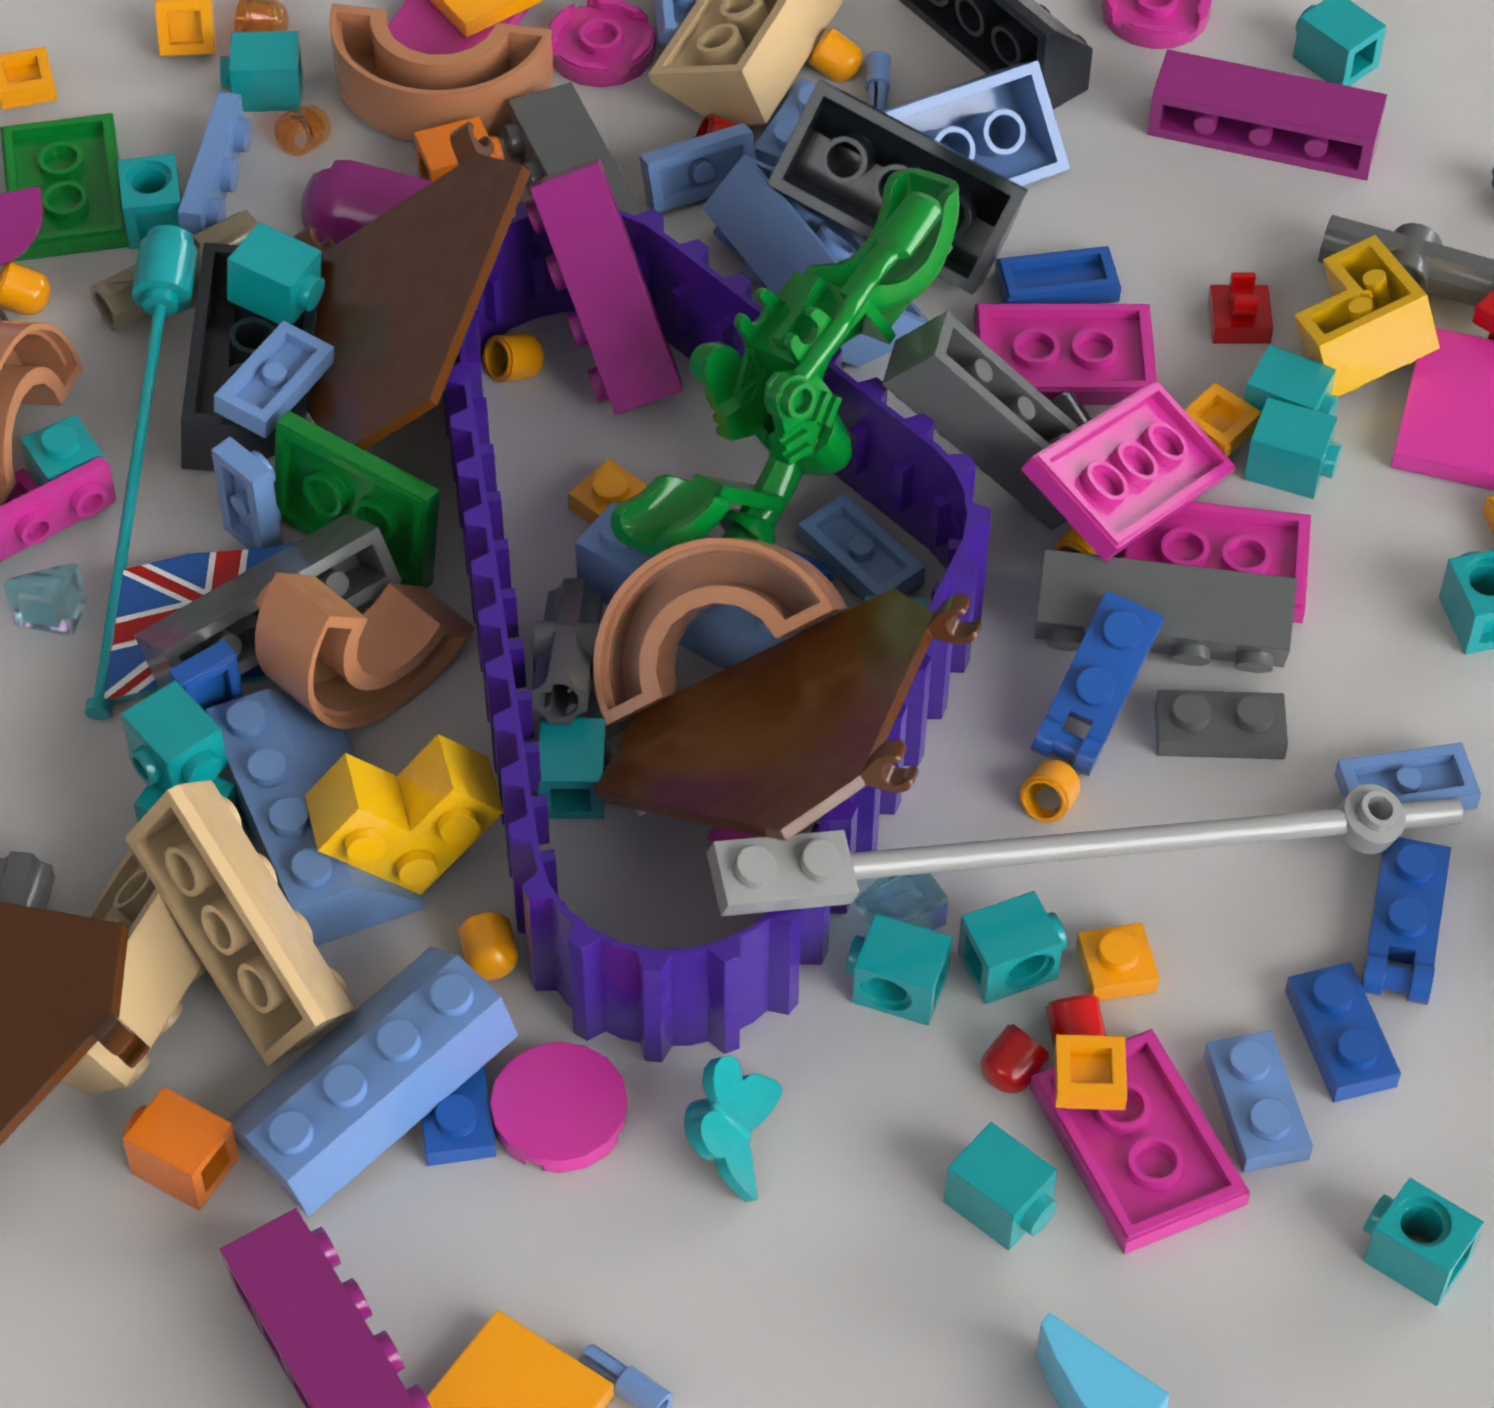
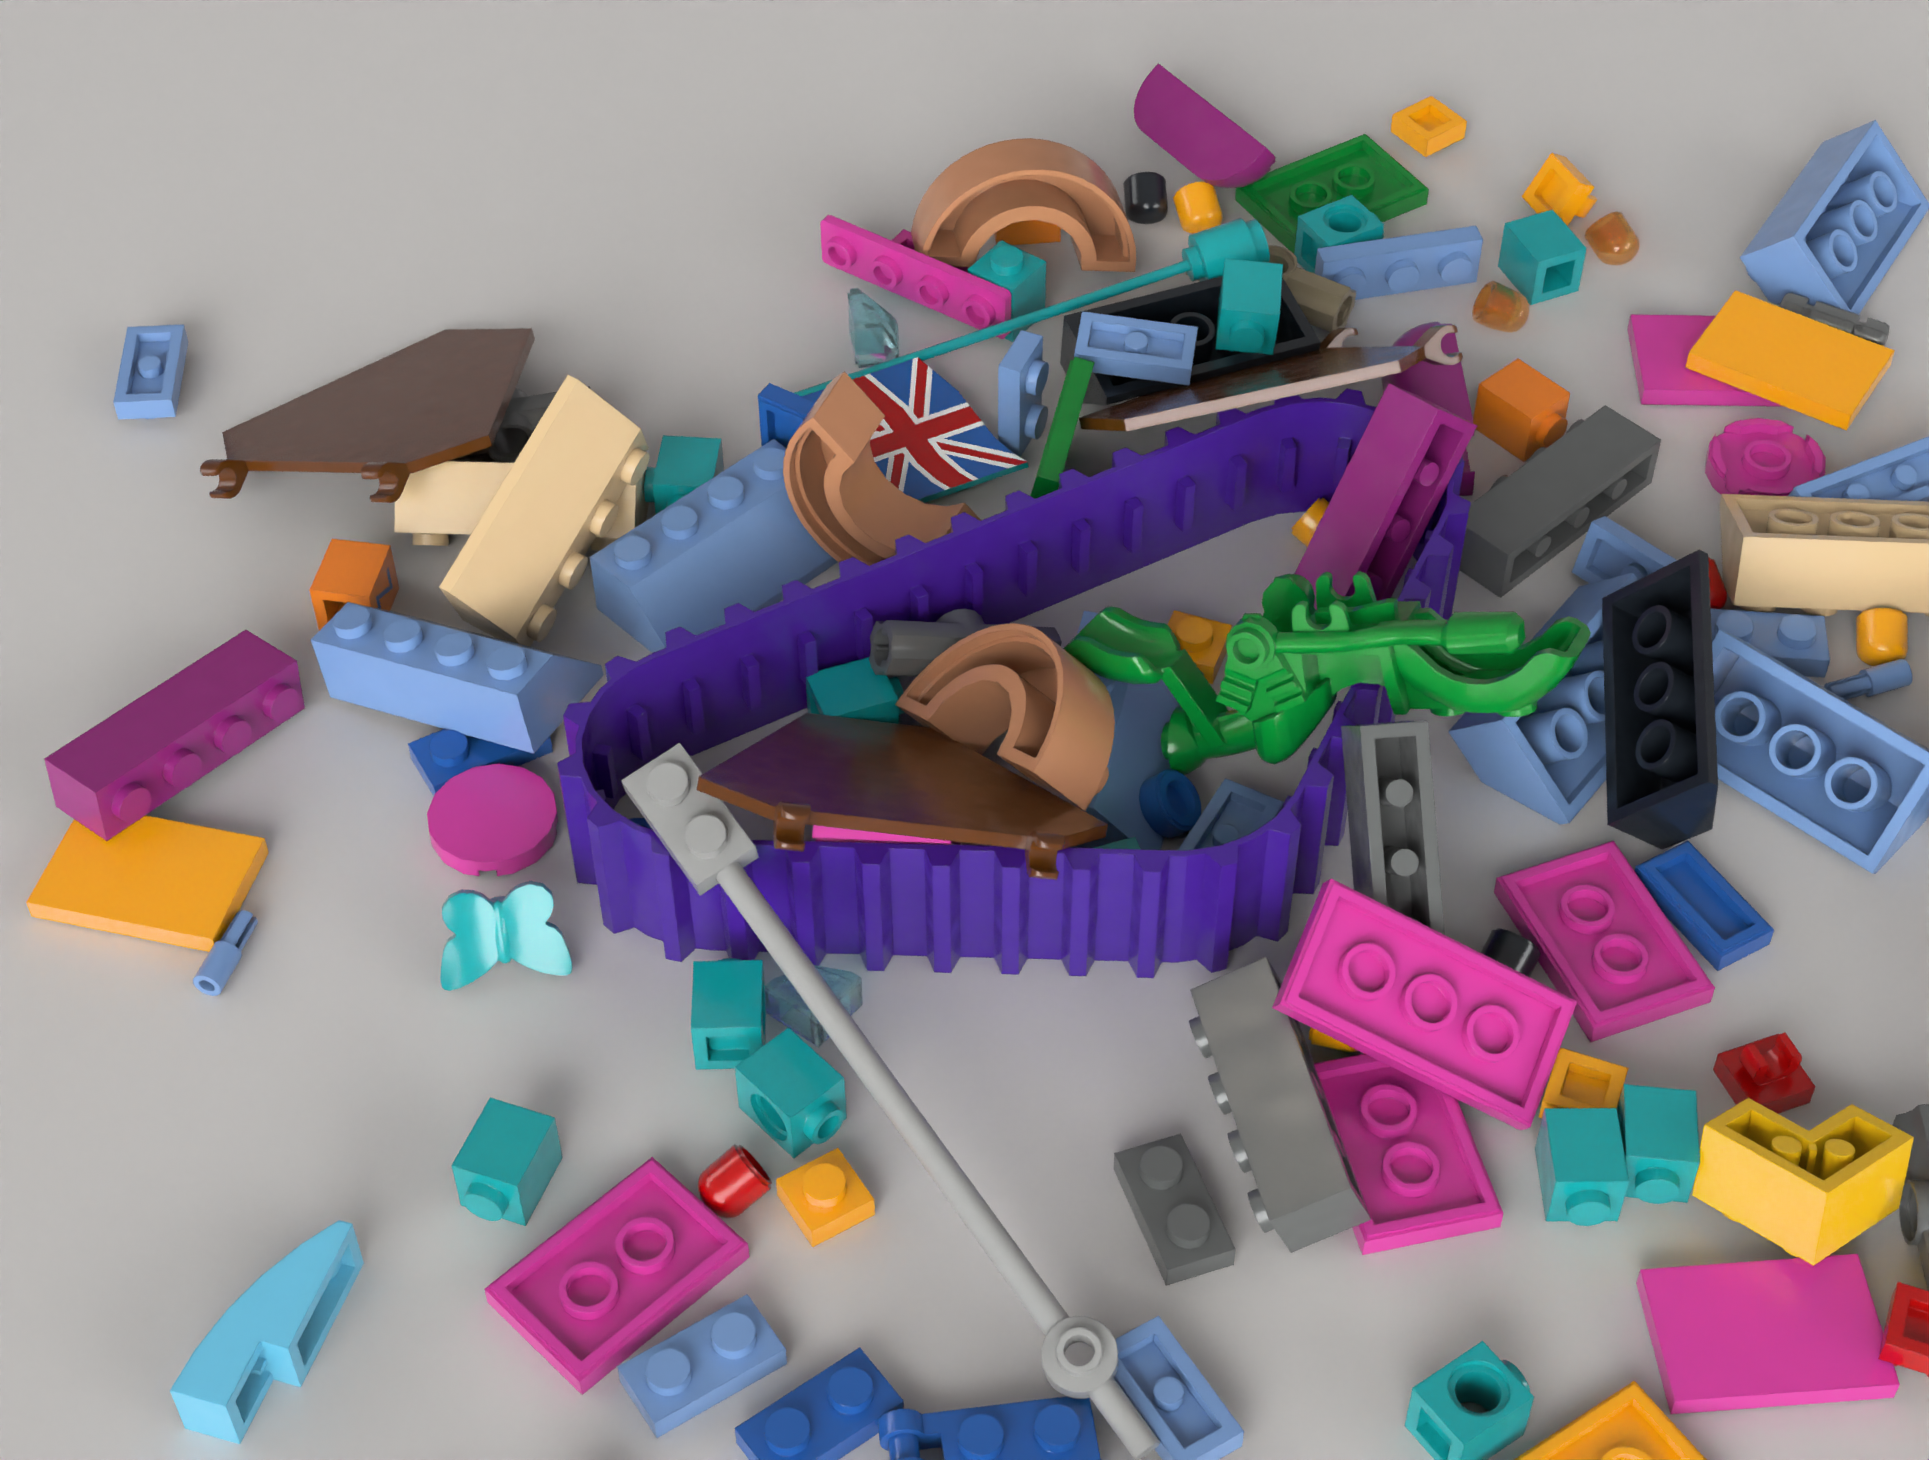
camera: 70 degrees right, 5 degrees down
teal brick [121,680,228,792] -> none
dark grey brick [134,514,402,689] -> none
yellow brick [305,734,504,895] -> none
nougat brick [329,3,554,142] -> none
red piece [981,1024,1050,1093] -> none
light orange piece [1019,760,1080,823] -> none
blue plate [1031,590,1165,776] -> none
light orange plate [1054,1034,1127,1110] -> none

